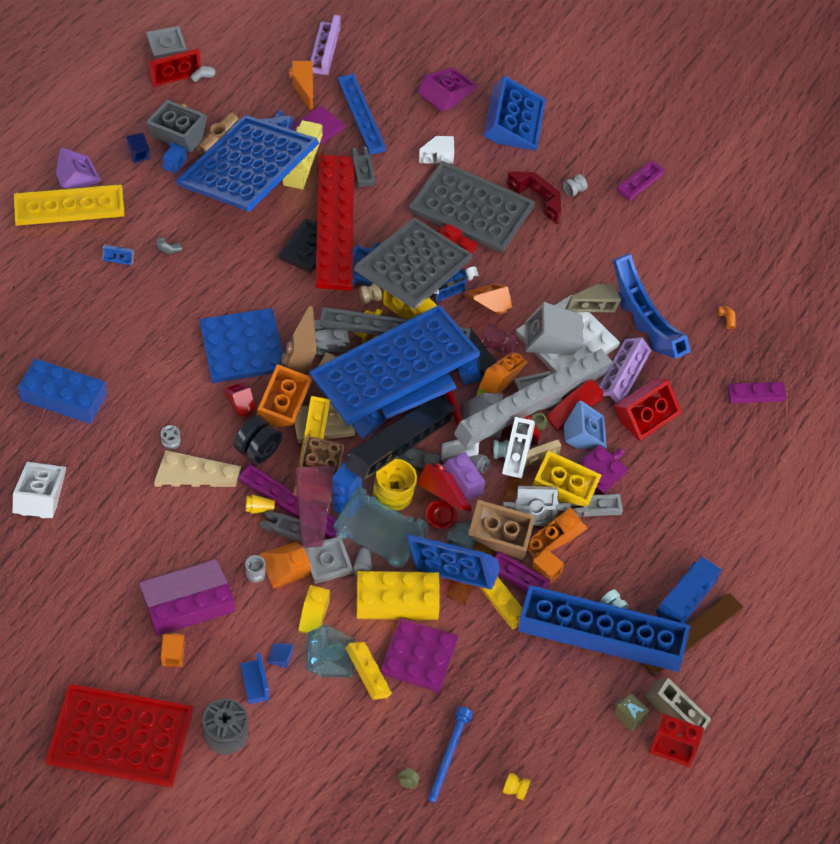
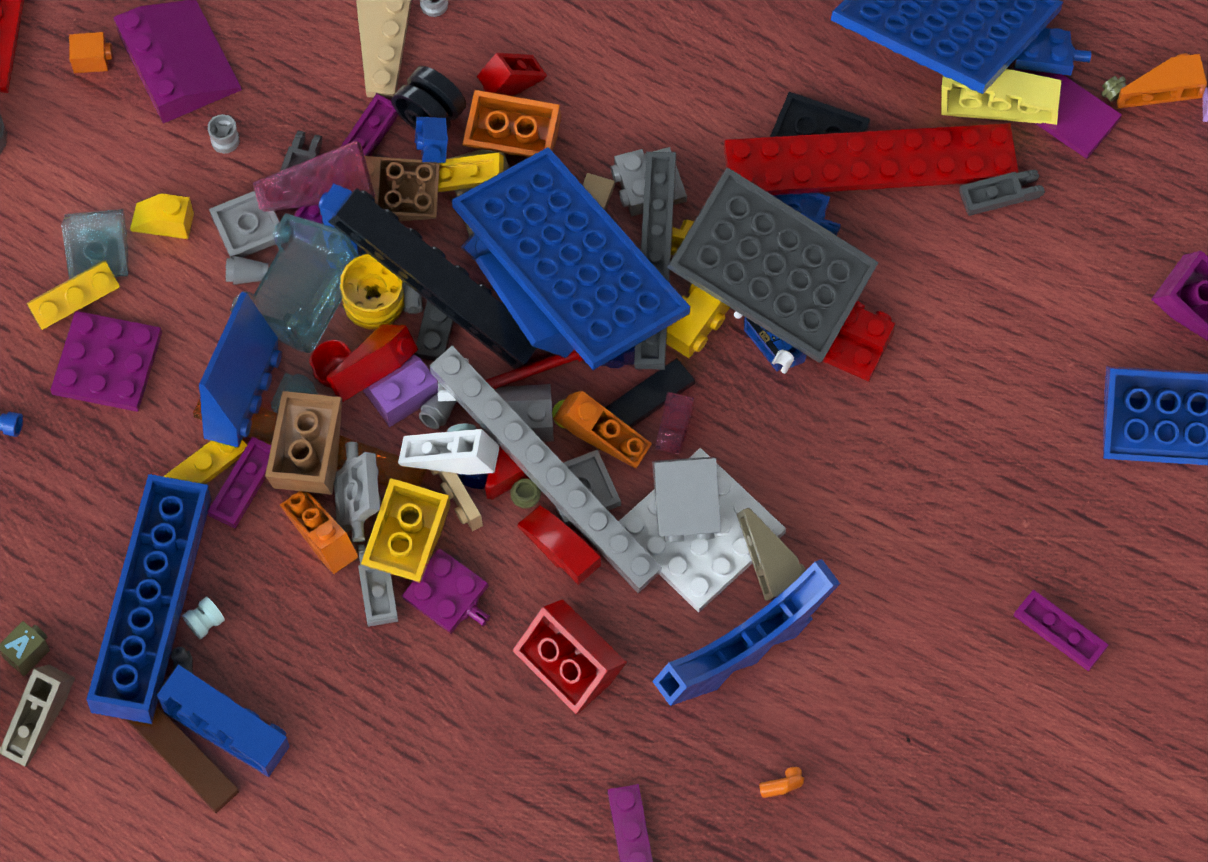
camera: 90 degrees right, 10 degrees up
blue plate [199,308,285,383] -> none
blue panel [240,653,269,704] -> none
yellow cone [245,494,275,514] -> none
orange slope [259,541,311,588] -> none
blue slope [267,643,294,668] -> none
medium nougat slope [281,306,317,374] -> none
blue plate [338,74,386,155] -> none
yellow brick [357,571,440,620] -> none
dark grey plate [409,161,535,254] -> none
white slope [419,136,454,164] -> none
blue slope [458,347,482,385] -> none
slope [462,283,512,314] -> none
dark red slope [506,171,561,224] -> none
orange brick [531,549,564,584] -> none
light grey wheel [563,174,587,197] -> none
medium blue slope [564,401,607,449] -> none
lavender fence [599,337,651,404] -> none
none -> blue brick [414,117,448,163]
none -> olive plate [1101,76,1127,102]

